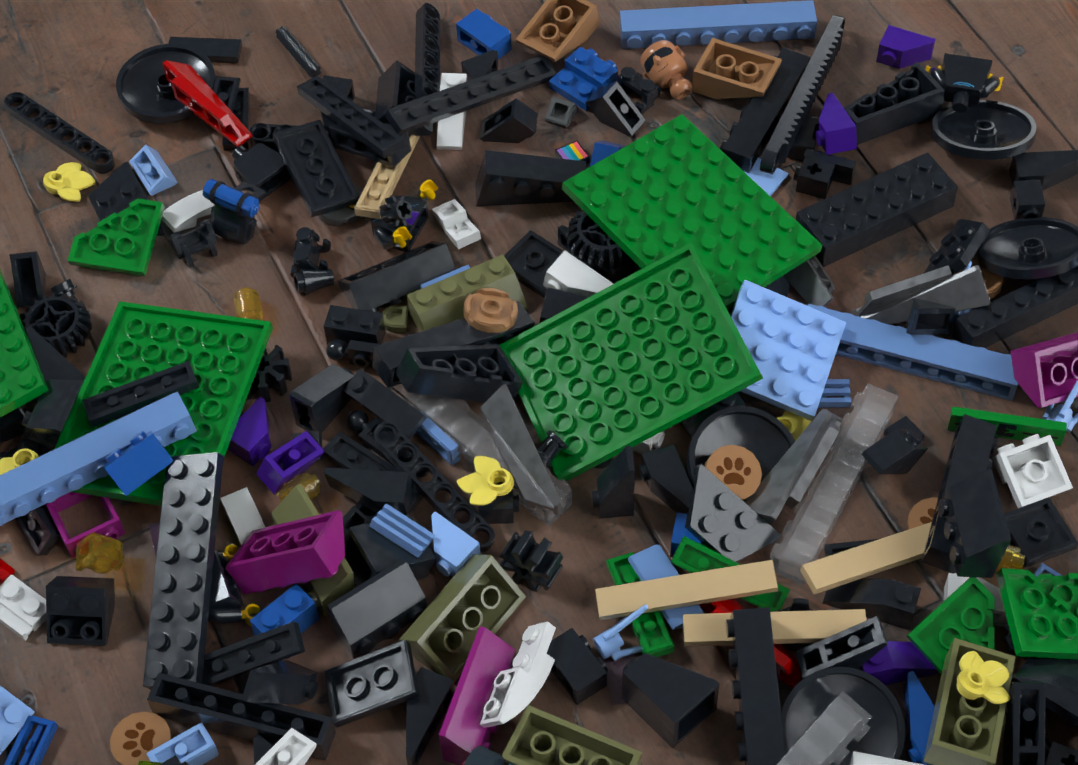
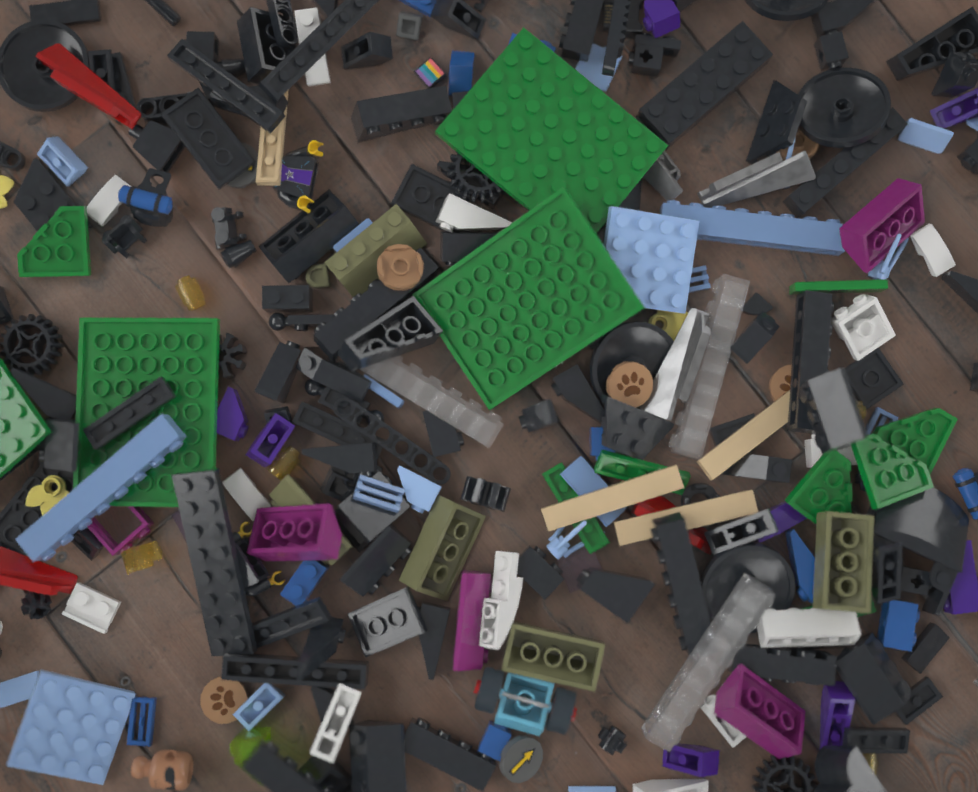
camera: 15 degrees left, 30 degrees up
black slope [46,576,115,646] -> none
black plate [51,279,77,297] -> none
blue brick [104,431,173,496] -> none
black gear [379,196,412,228] -> none
white slope [432,199,481,249] -> none
light yellow plate [457,456,514,506] -> none
flat silver wedge [480,384,562,516] -> none
black bush [537,430,568,468] -> none
black slope [906,298,956,335] -> none
light yellow plate [956,651,1011,704] -> none

